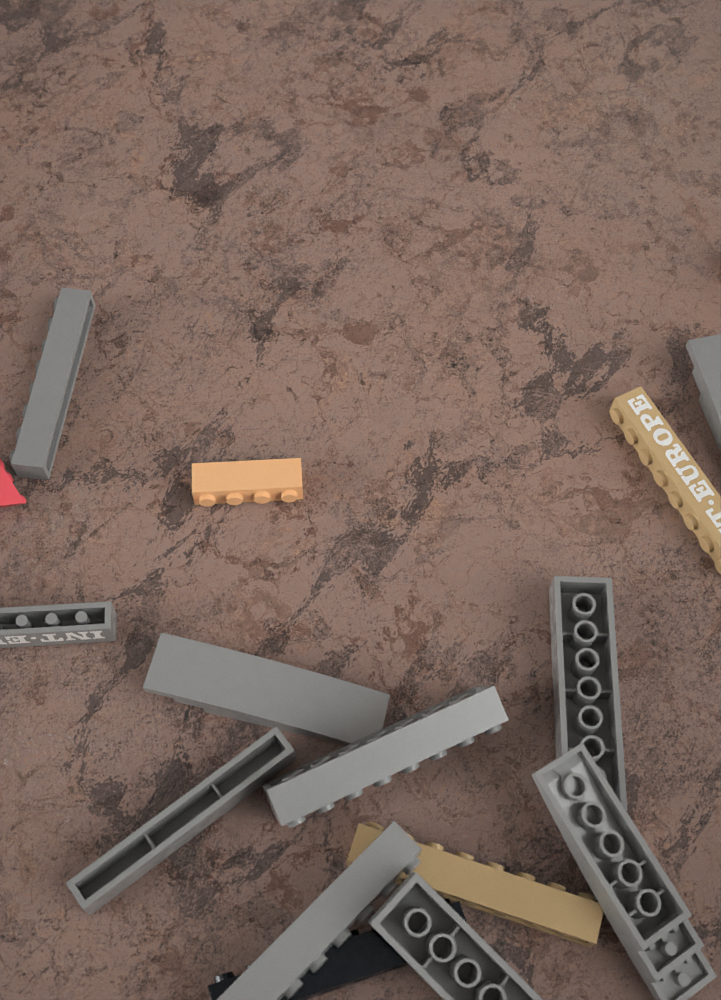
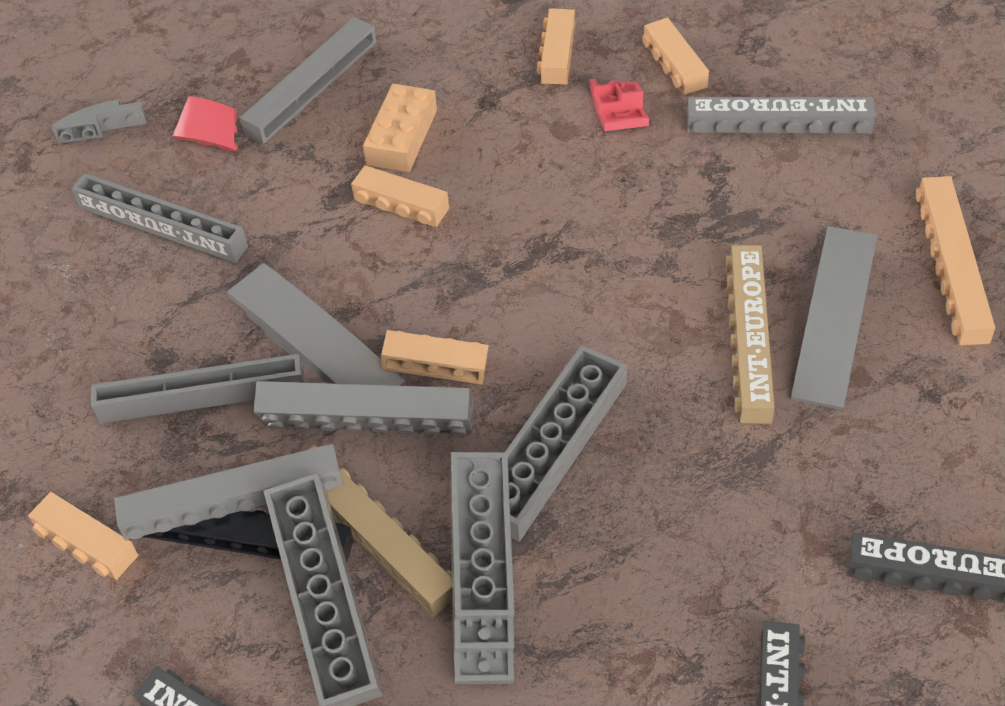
camera: 35 degrees right, 10 degrees down
none -> light nougat brick [363,83,437,173]
none -> light nougat brick [381,330,489,385]
none -> light nougat brick [537,9,575,85]
none -> coral slope [589,79,649,131]
none -> light nougat brick [642,17,709,95]
none -> light grey brick [687,97,876,133]

